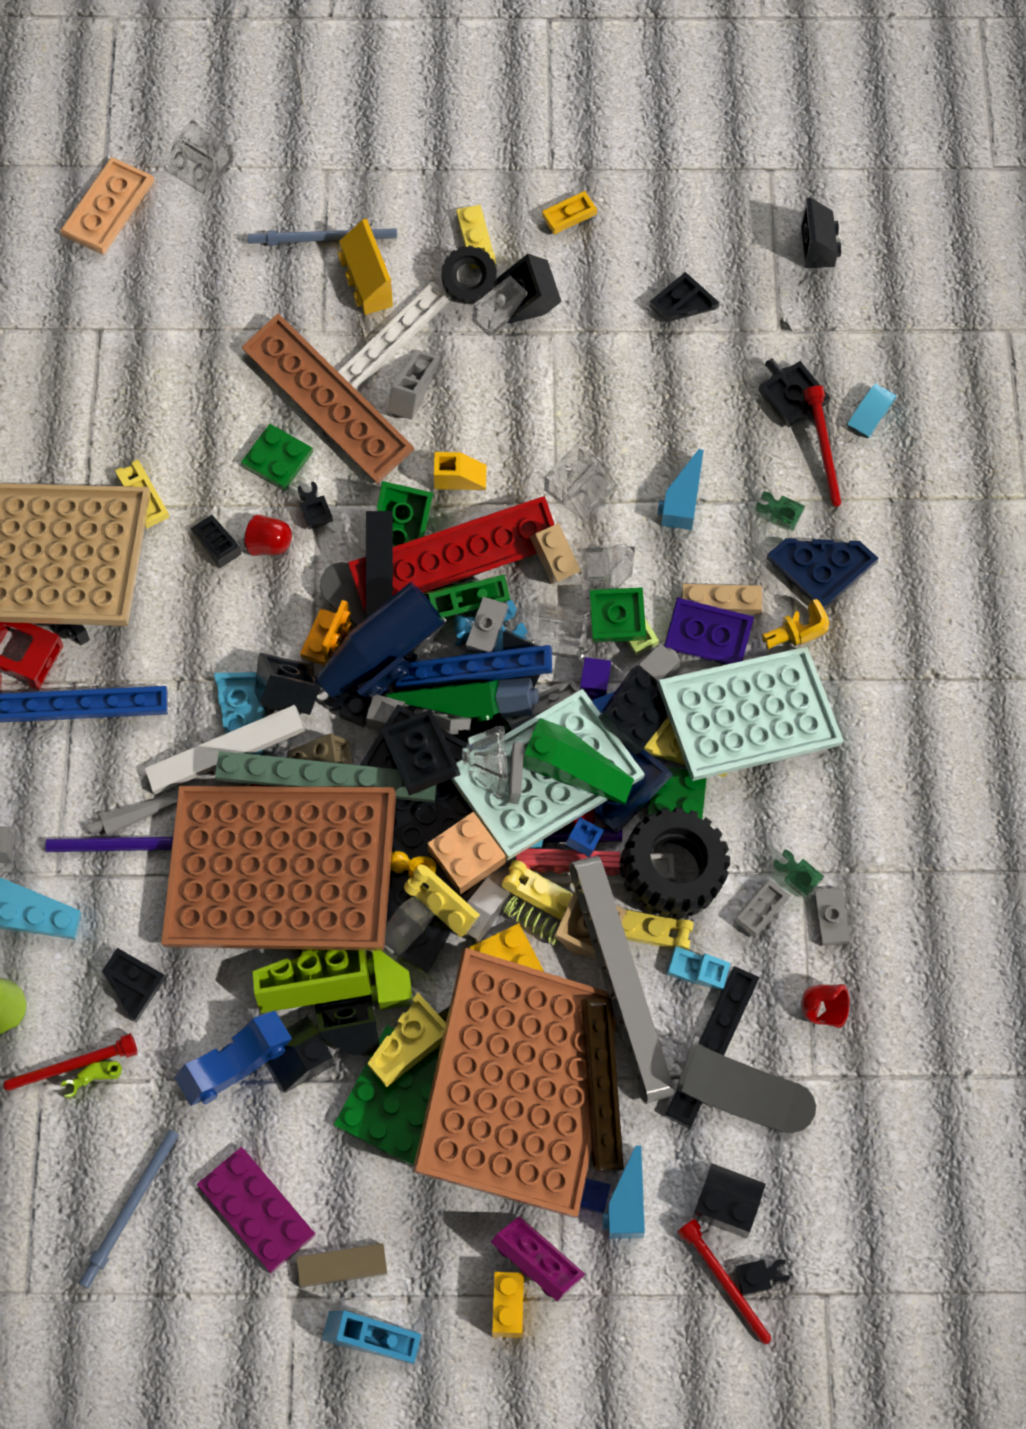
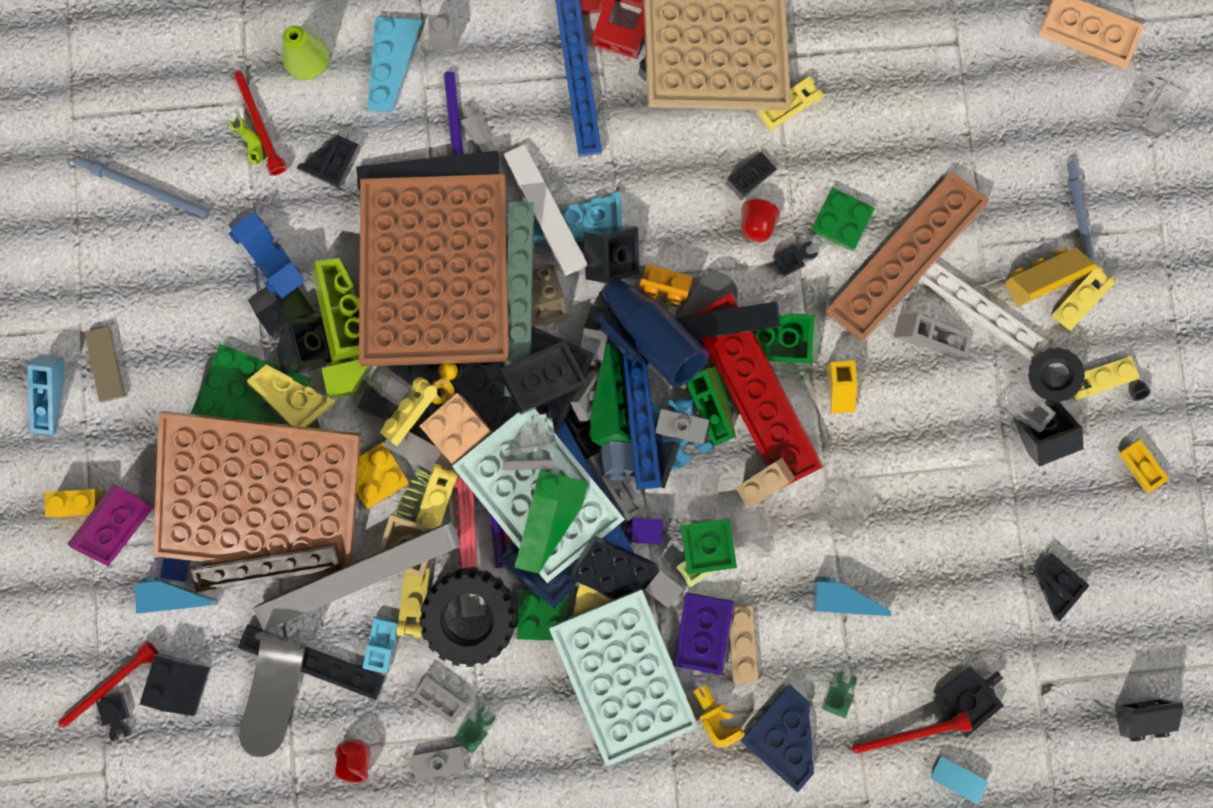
camera: 85 degrees right, 15 degrees up
magenta plate [197,1146,316,1274] -> none
blue bracket [565,817,604,857] -> none
none -> black tile [356,151,500,191]
none -> light yellow plate [1051,265,1117,332]
none -> black hinge [1128,380,1151,401]

